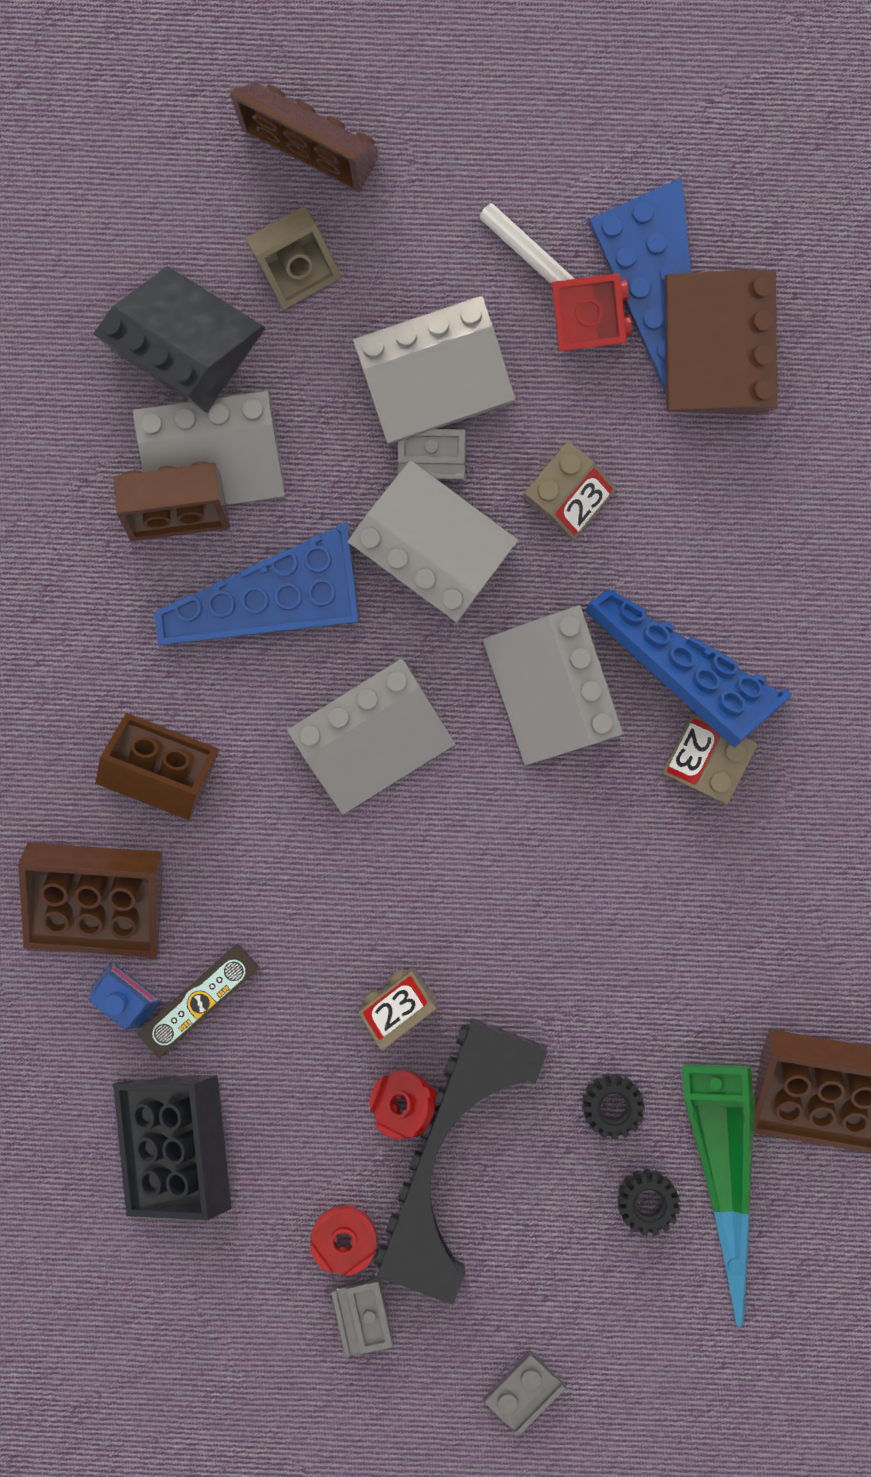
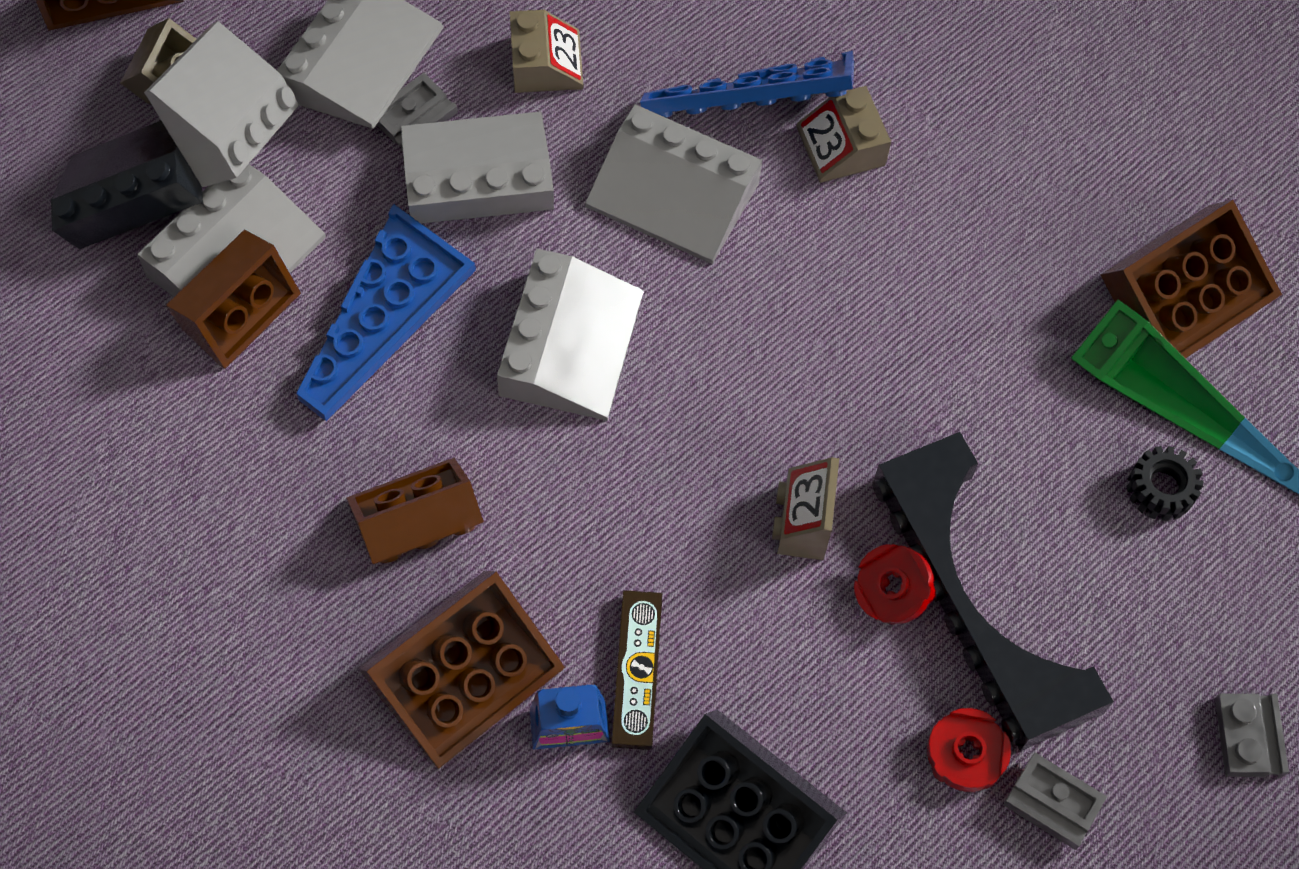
camera: 50 degrees left, 25 degrees down
black tyre [582,1074,645,1139] -> none
none -> light grey slope [144,21,299,187]

